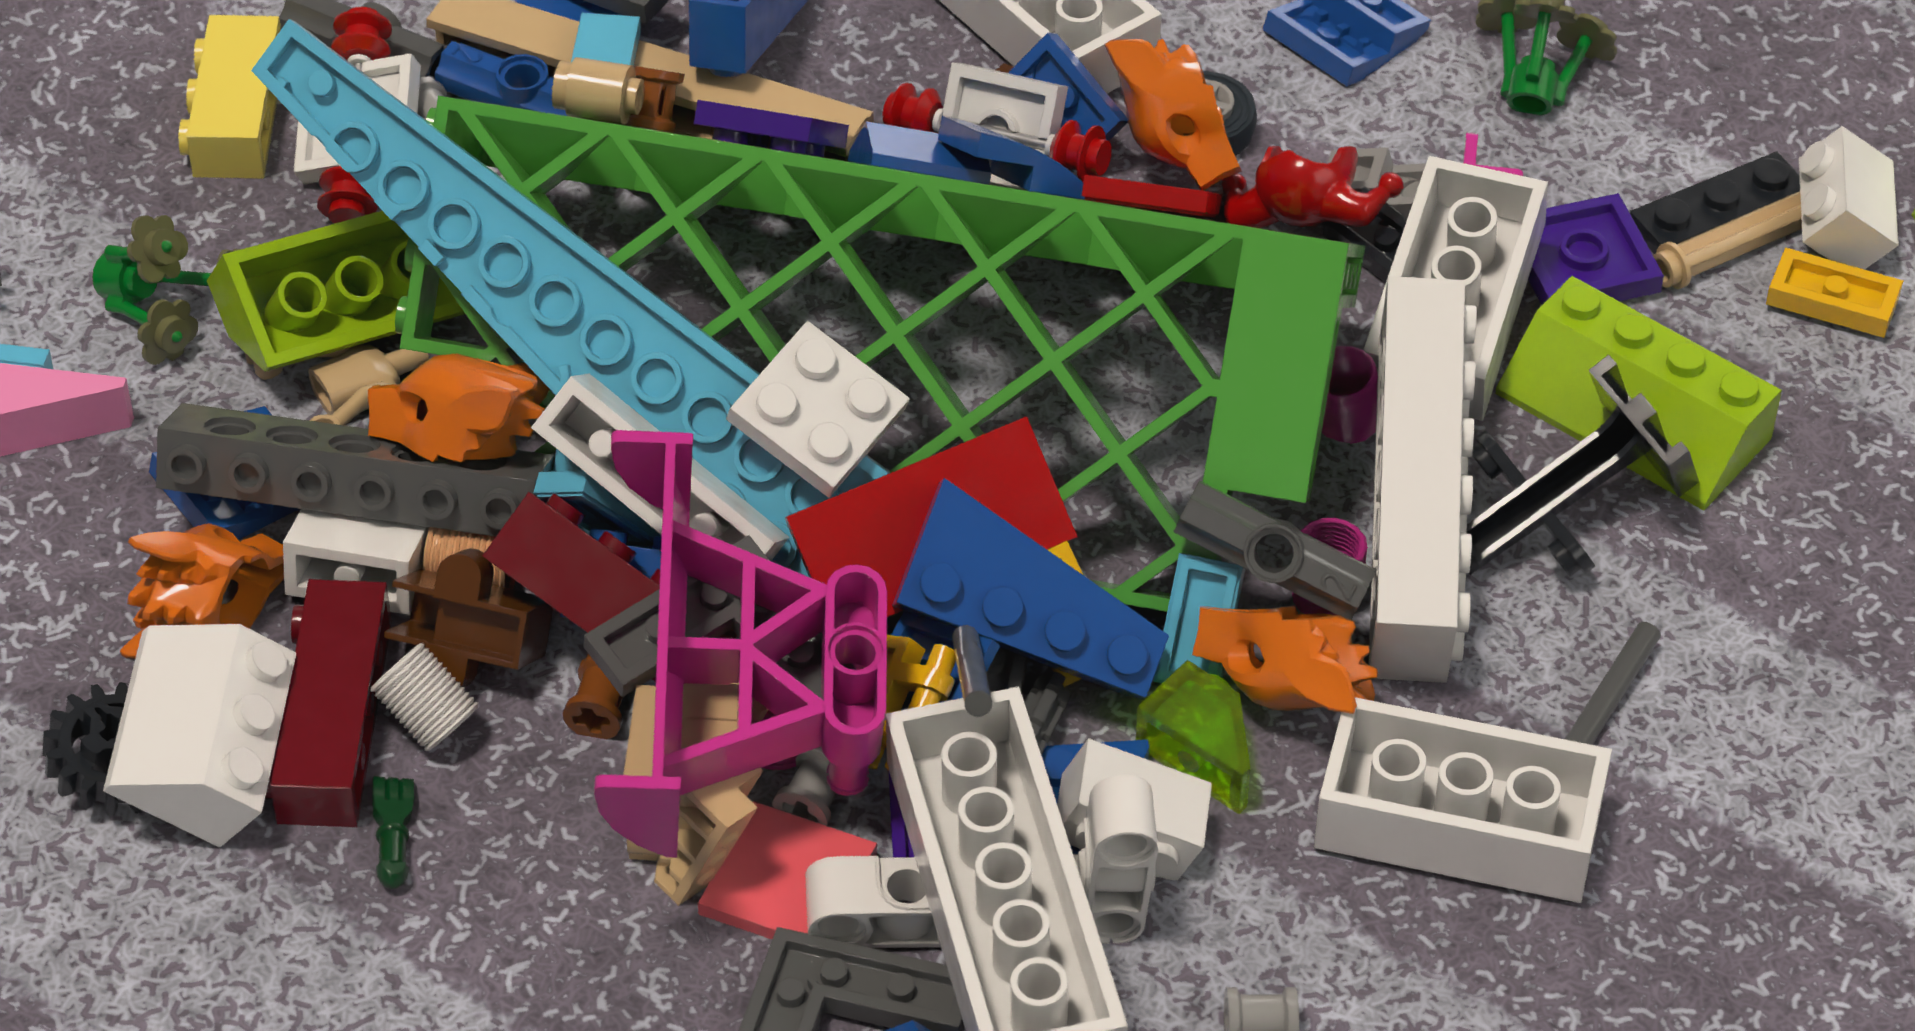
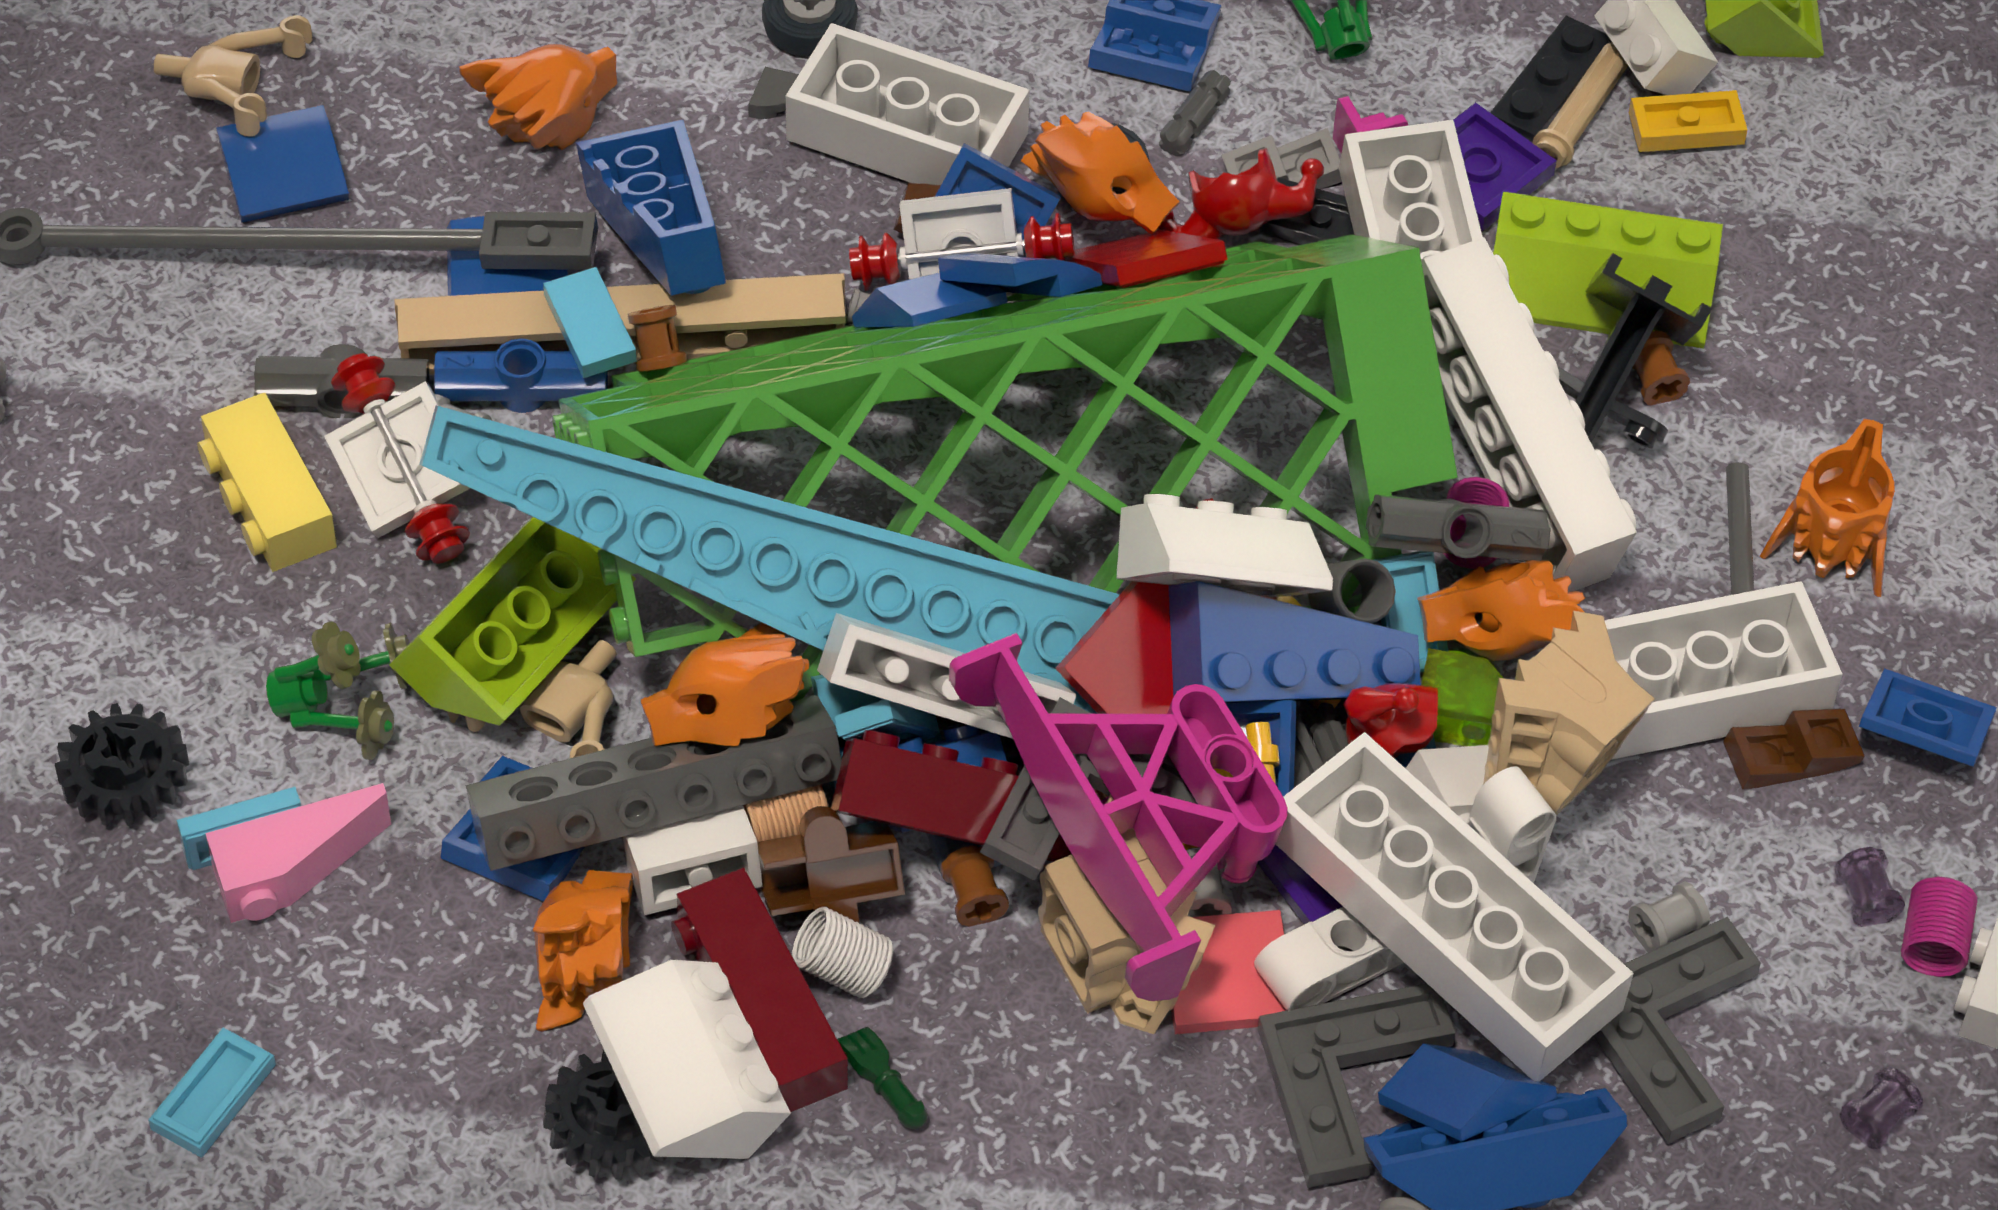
camera: 30 degrees left, 5 degrees up
tan brick [552,57,644,125] -> none
dark purple plate [694,100,849,157] -> none
white plate [726,320,910,498] -> none
dark grey bar [952,625,992,717] -> none
none -> white slope [1116,494,1333,597]
none -> dark grey axle [1159,70,1231,156]
none -> dark grey piece [1308,558,1396,623]
none -> red piece [1344,683,1438,759]
none -> tan slope [1483,611,1655,816]
none -> dark orange bush [1632,331,1690,406]
none -> reddish brown slope [1723,709,1865,789]
none -> orange piece [1759,419,1895,597]
none -> blue slope [1859,668,1997,767]

